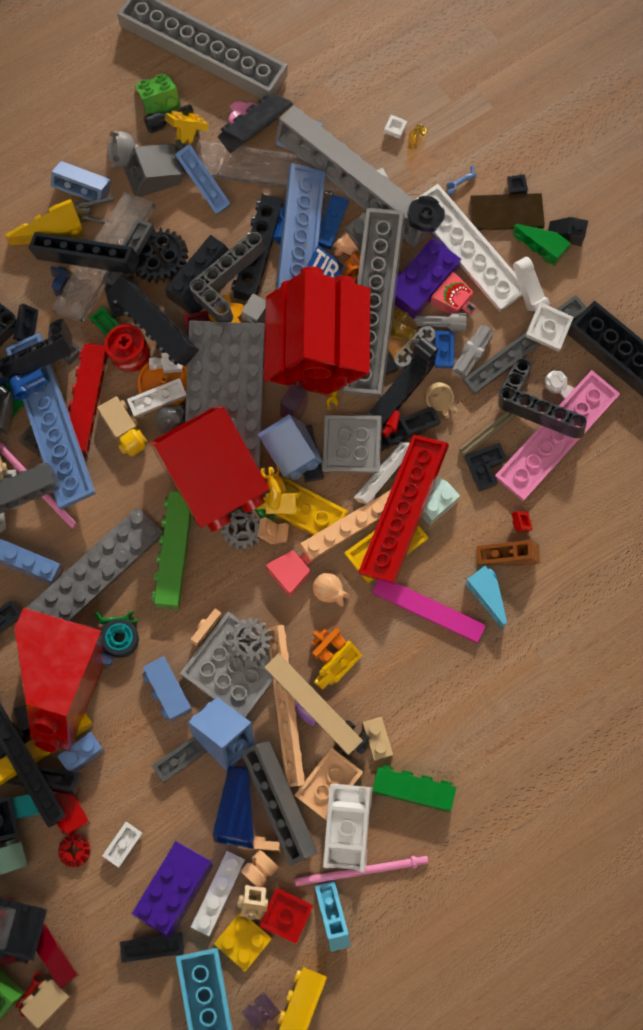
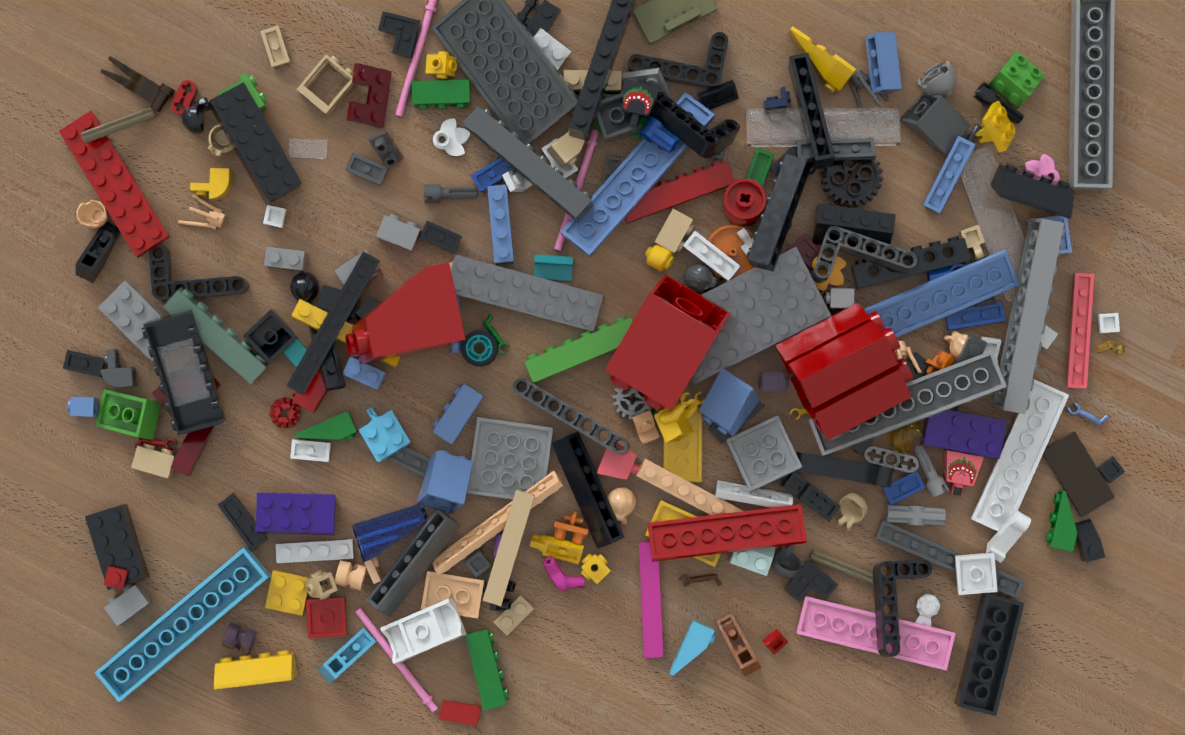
camera: 65 degrees right, 15 degrees up
light nougat plate [191,609,222,647] -> none
light grey gear [230,618,273,661] -> none
blue sticker [307,245,344,278] -> none
red bar [382,409,400,437] -> none
black plate [407,196,445,232] -> none
none -> green slope [294,411,359,442]
none -> medium azure plate [359,407,412,463]
none -> red tile [439,700,480,725]
none -> dark grey plate [465,550,492,577]
none -> dark grey beam [513,378,630,455]
none -> teal panel [534,254,573,281]
none -> dark pink arm [543,556,584,592]
none -> black brick [551,431,624,549]
none -> yellow brick [581,553,611,584]
none -> reddish brown piece [679,574,722,586]
none -> dark grey piece [772,545,802,579]
none -> tan plate [960,224,985,261]
none -> coral plate [1066,273,1095,389]

